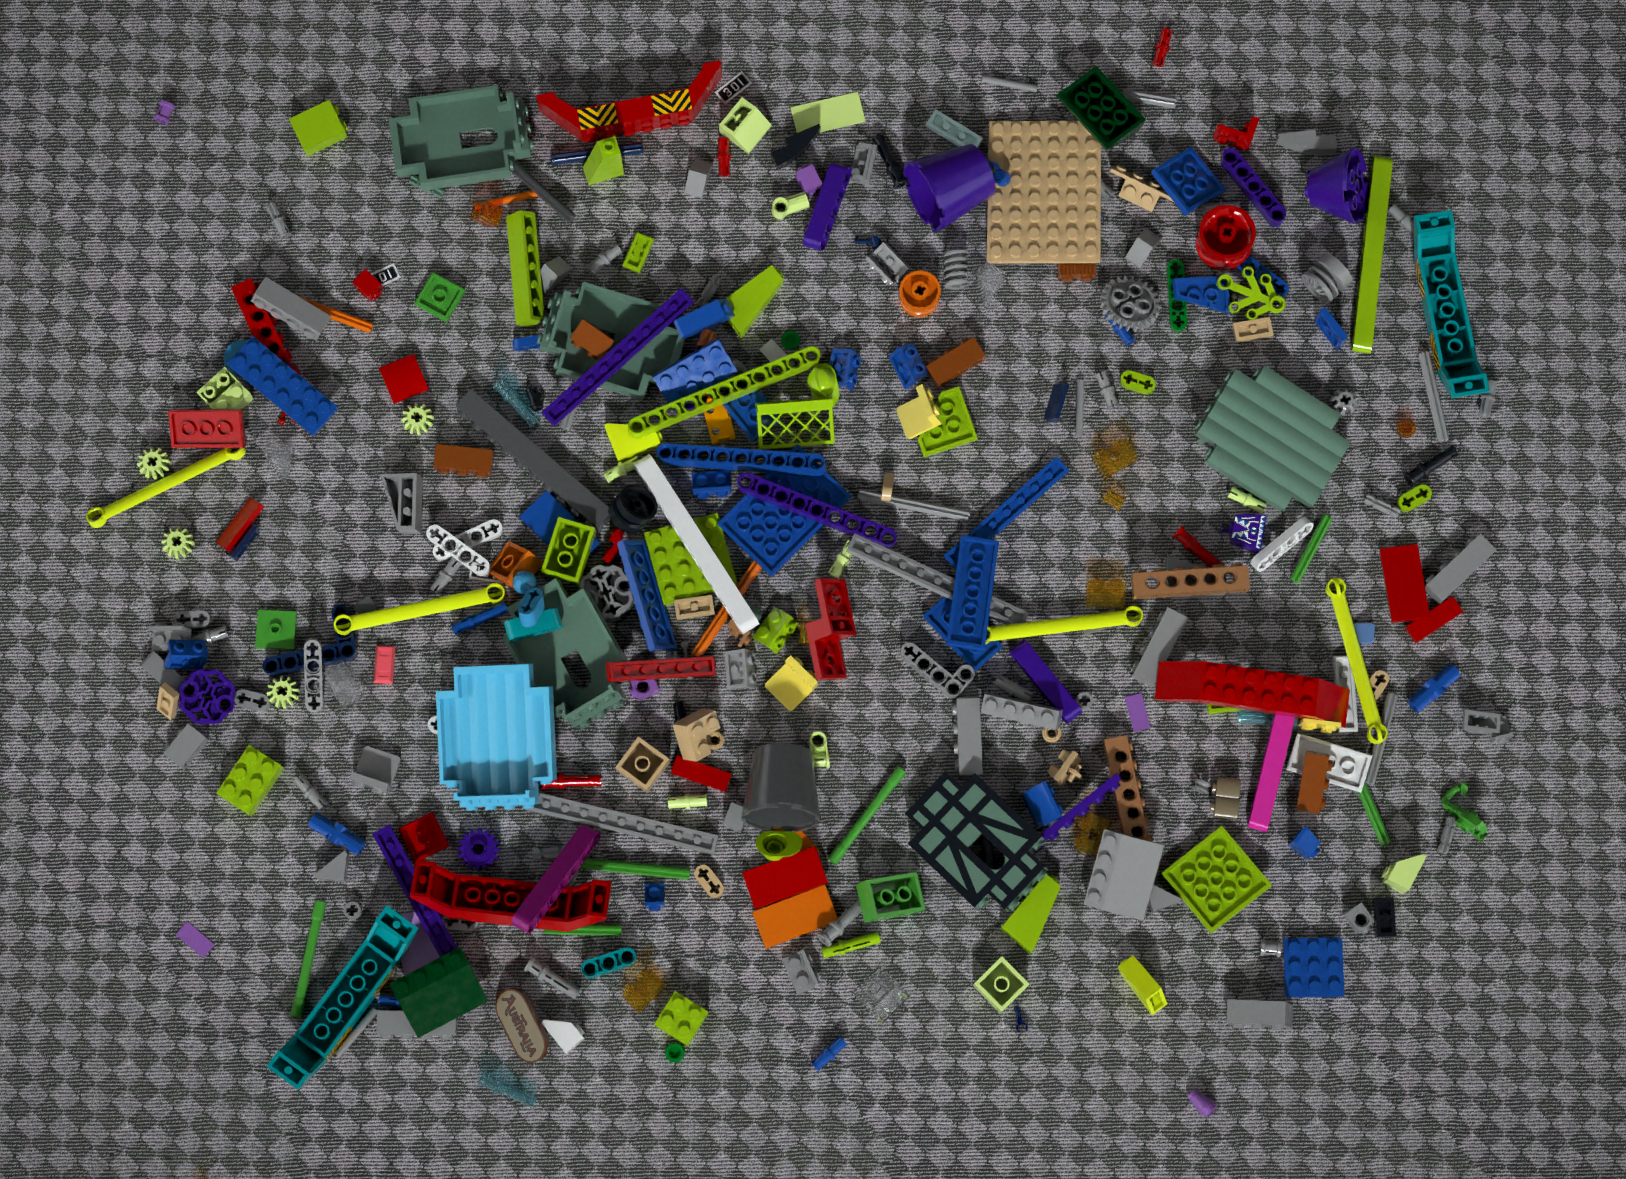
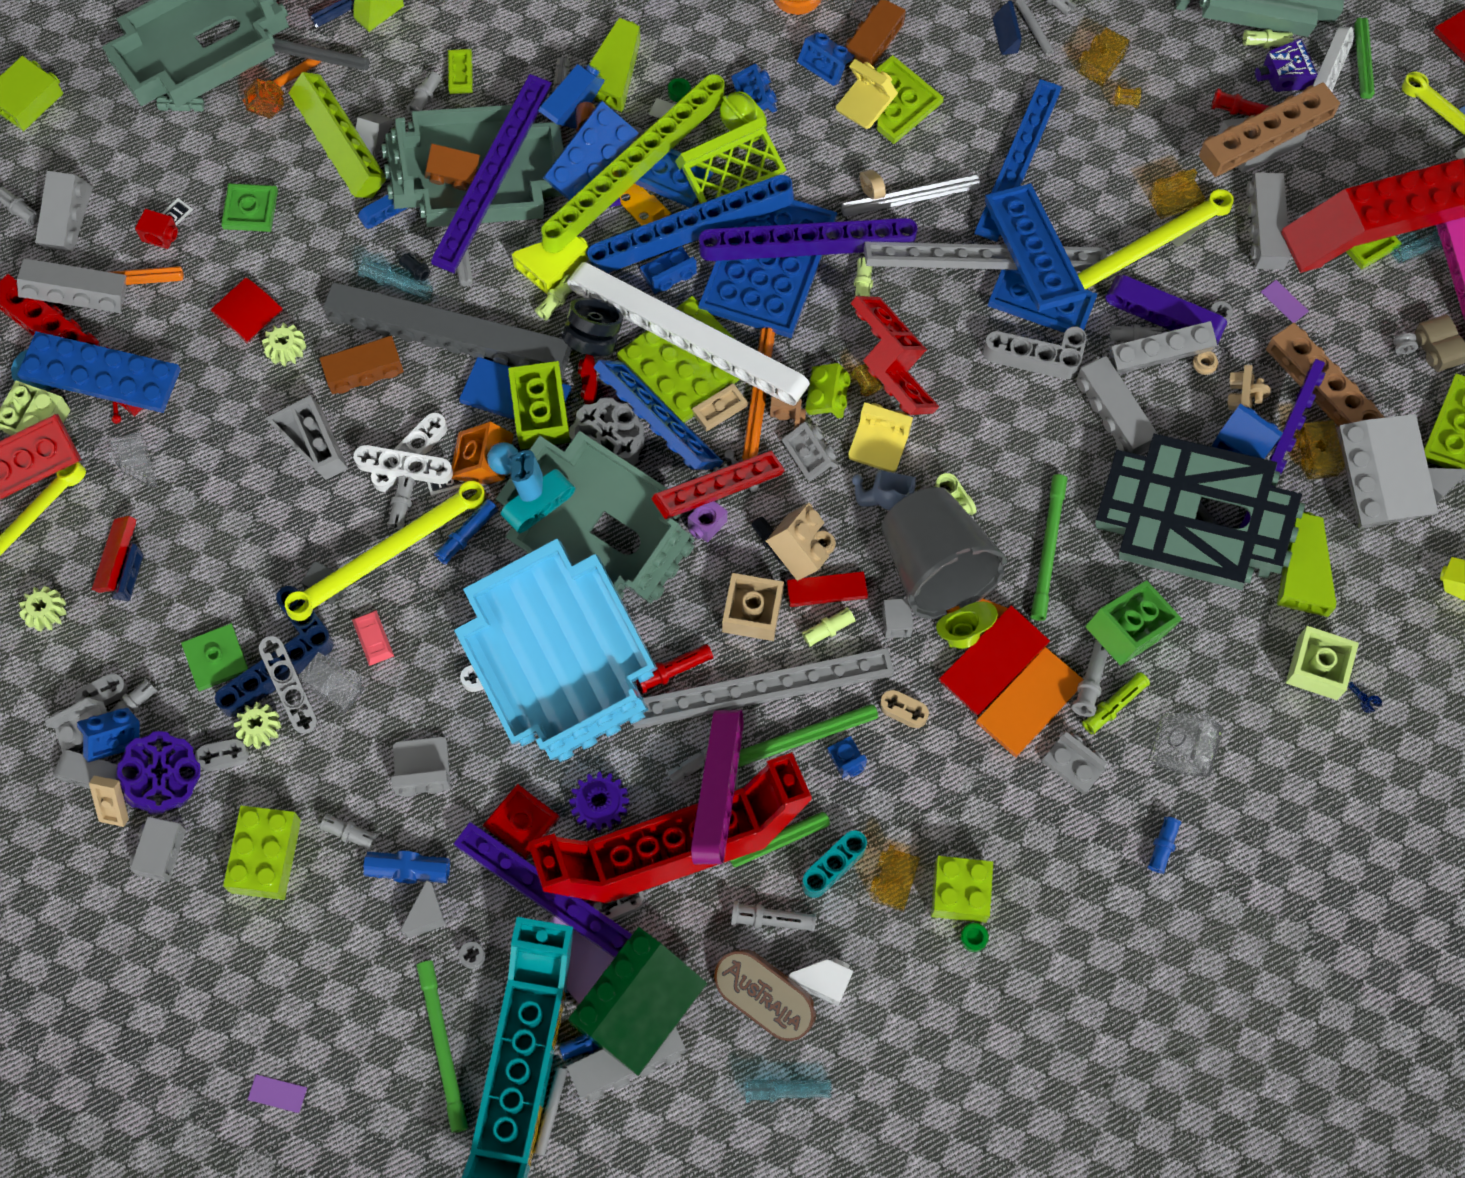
camera: 25 degrees left, 10 degrees down
none -> light grey wedge [35,171,93,252]
none -> sand blue piece [852,470,916,510]

